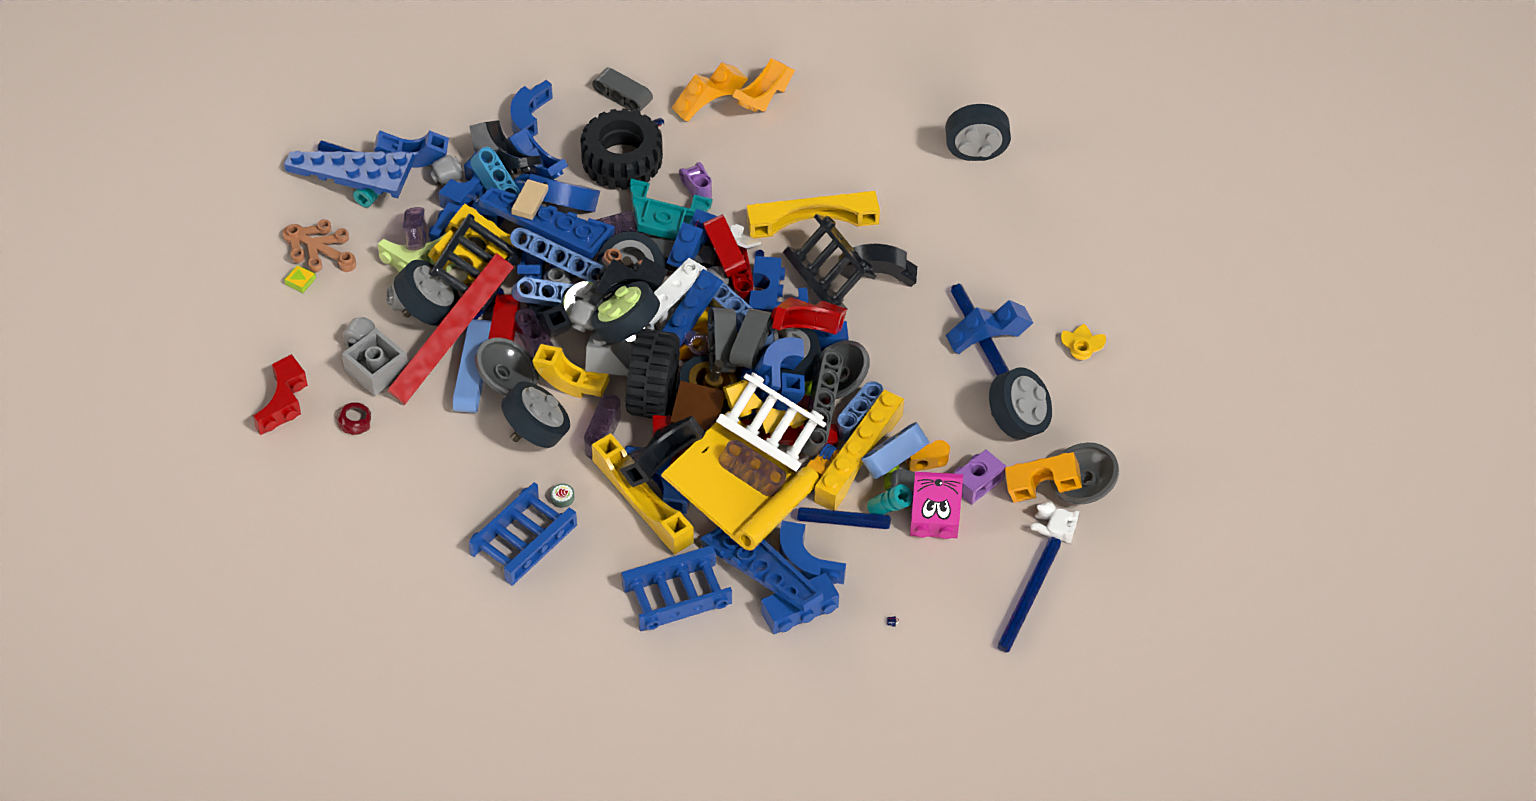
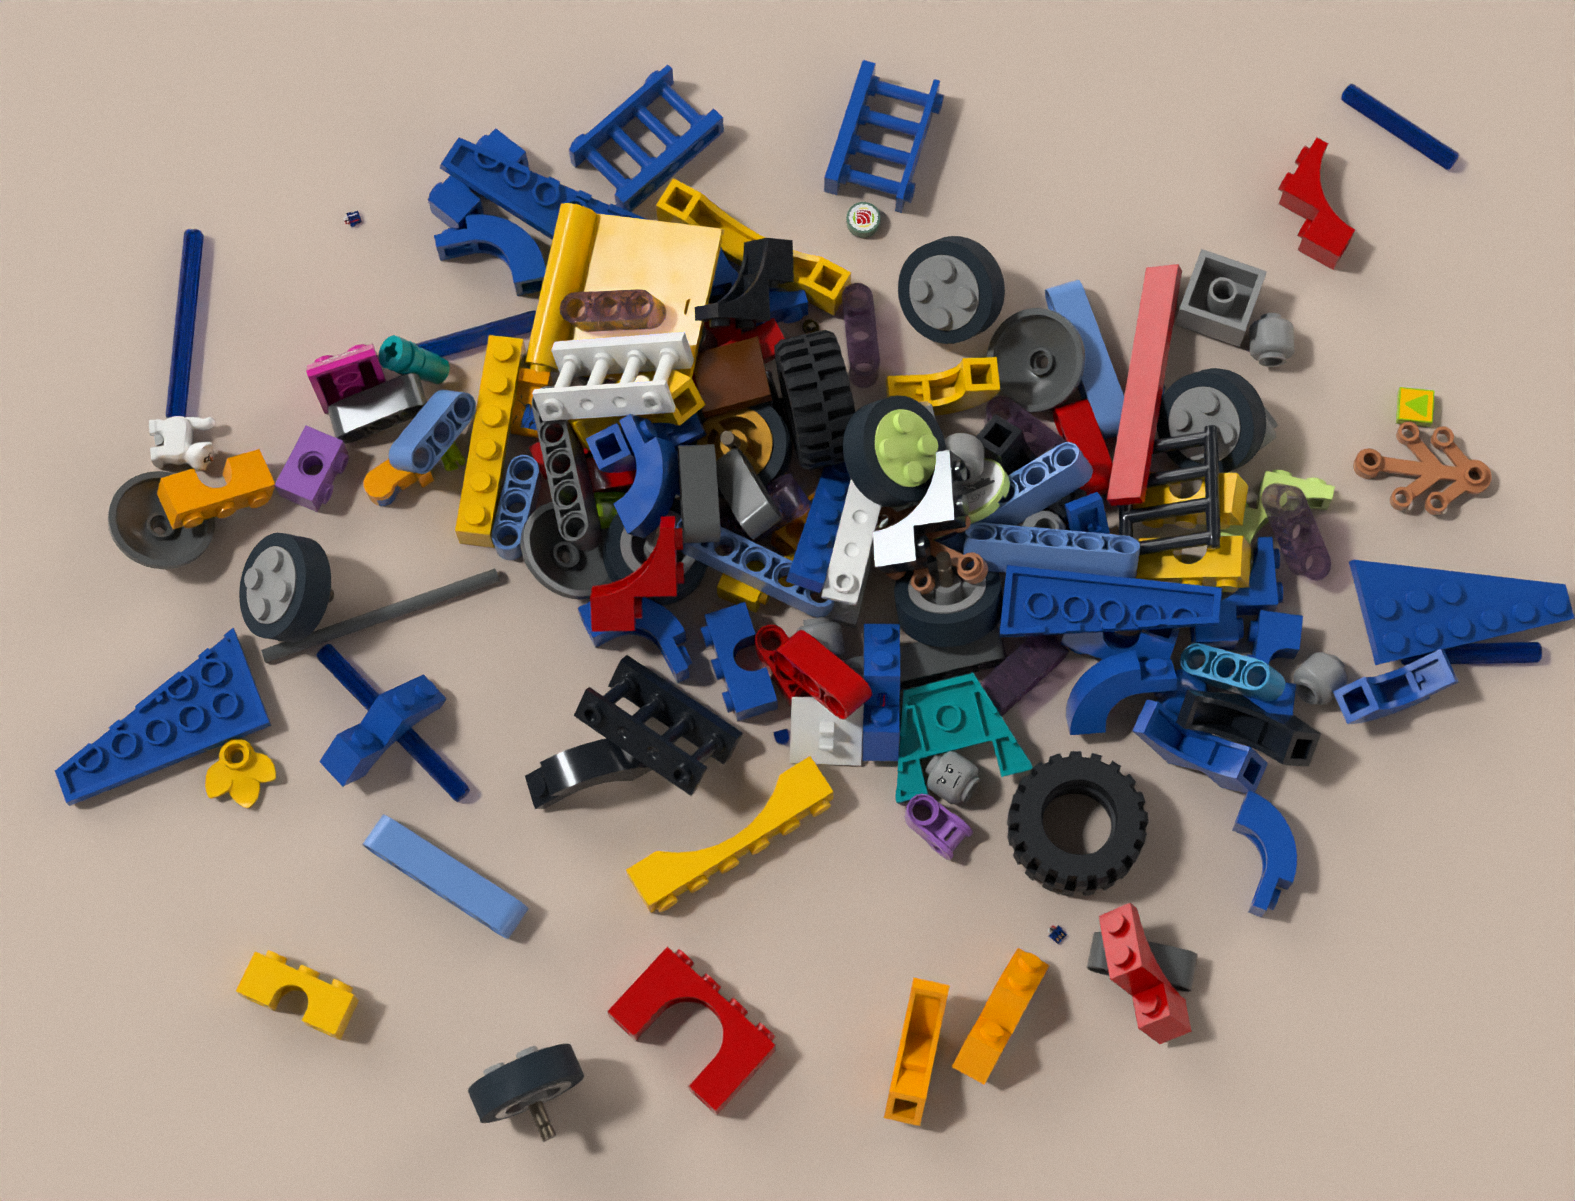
camera: 160 degrees right, 20 degrees up
dark red piece [337,402,371,435] -> none
tan tile [512,179,548,220] -> none
none -> blue wing [55,628,271,806]
none -> yellow arch [235,950,359,1040]
none -> dark grey piece [261,568,500,663]
none -> medium blue beam [362,814,529,939]
none -> red arch [607,947,776,1116]
none -> light grey head [925,751,981,804]
none -> red arch [1099,903,1192,1044]
none -> clear blue axle [1341,83,1460,170]

